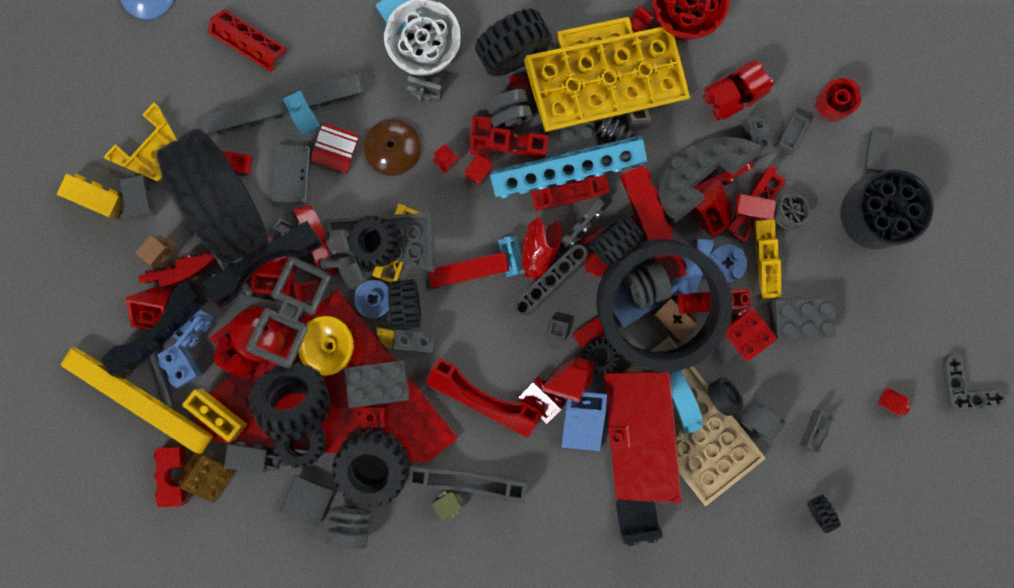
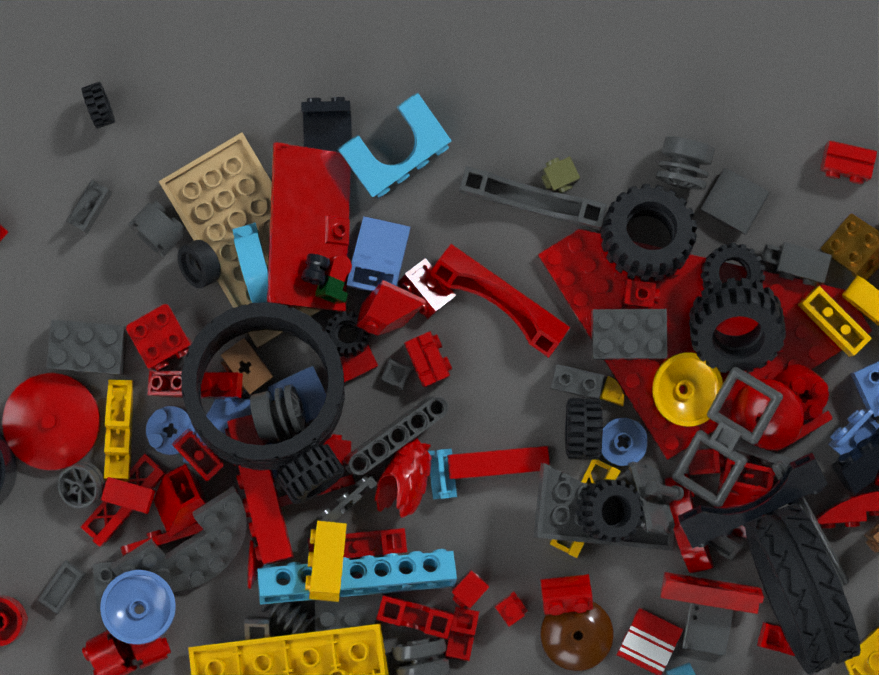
camera: 170 degrees left, 0 degrees up
none -> red dish [2,373,101,470]
none -> medium blue dish [100,570,176,645]
none -> red brick [172,429,223,481]
none -> red dish [247,540,264,589]
none -> black wheel [301,254,331,286]
none -> yellow brick [305,521,347,602]
none -> leg [315,255,352,304]
none -> medium azure arch [338,93,451,198]
none -> red brick [404,331,453,388]
none -> red brick [540,574,593,616]
none -> red fence [660,572,764,614]
none -> red brick [820,140,877,184]

